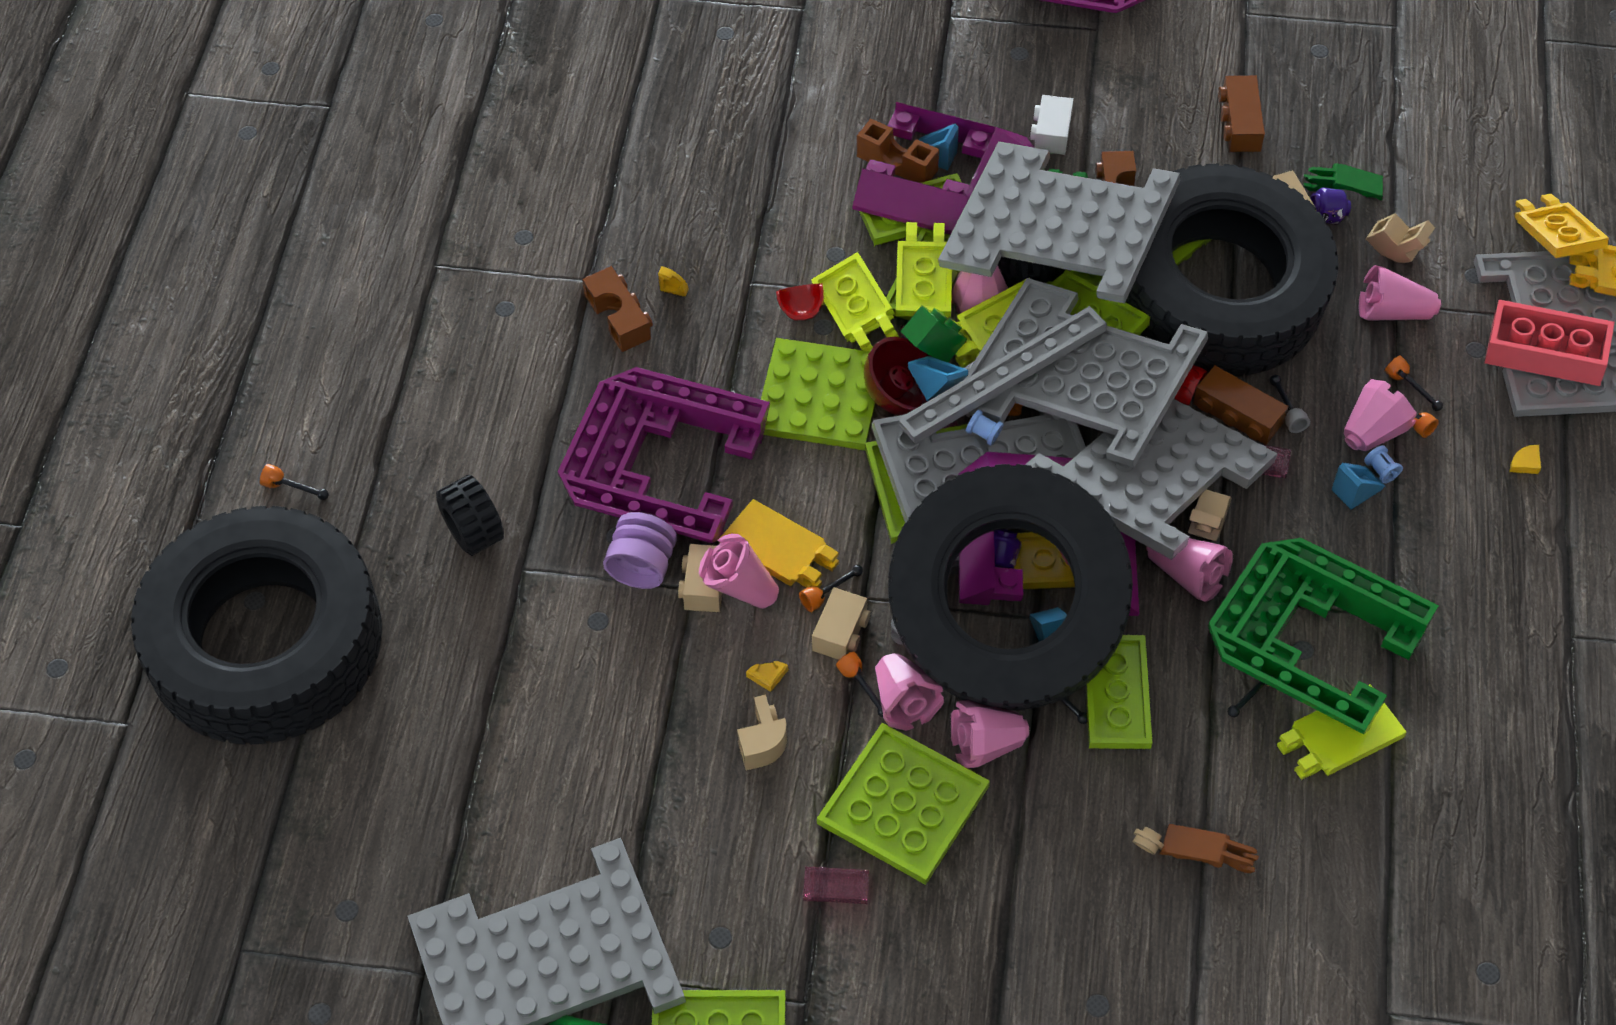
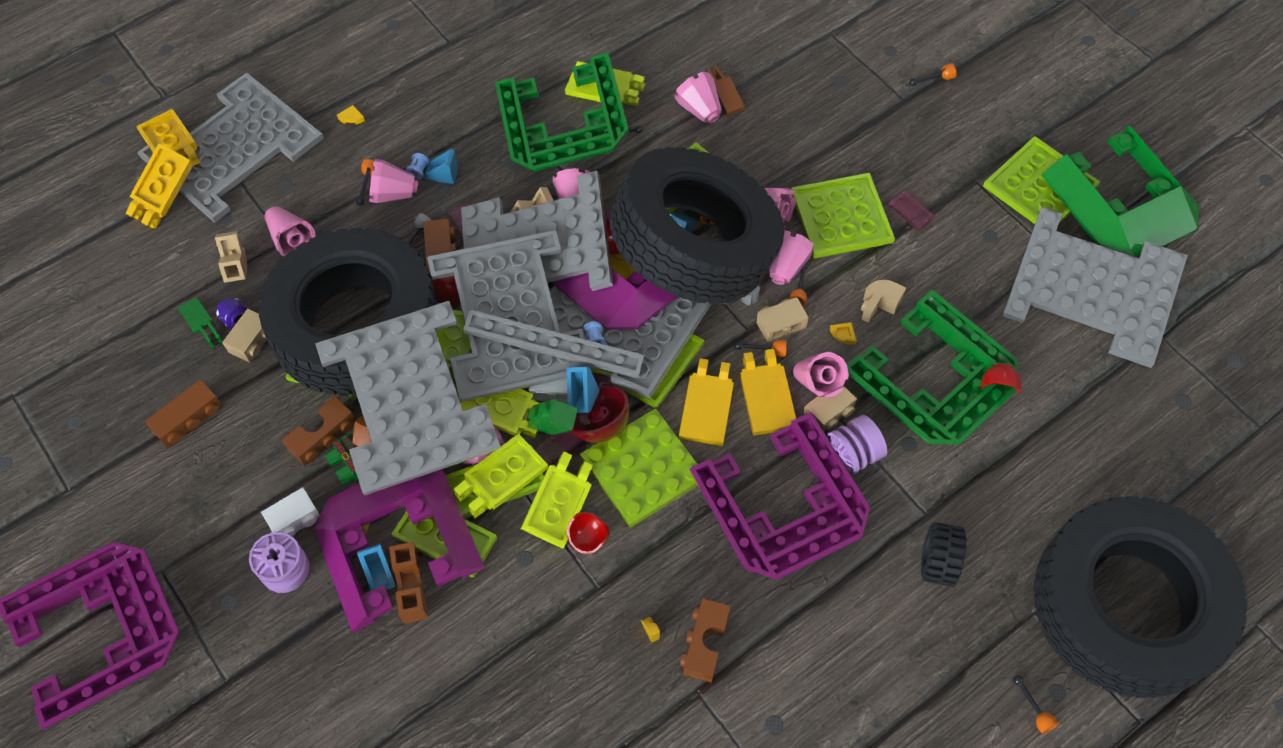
camera: 135 degrees left, 5 degrees up
tan plate [1132,827,1164,855] -> none
hinge [1384,355,1443,411] -> none
coral brick [1484,300,1615,386] -> none
none -> lavender wheel [249,532,310,593]
none -> bright pink cone [674,72,721,123]
none -> yellow tile [679,359,734,446]
none -> green slope [847,290,1019,445]
none -> red helmet [981,363,1021,394]

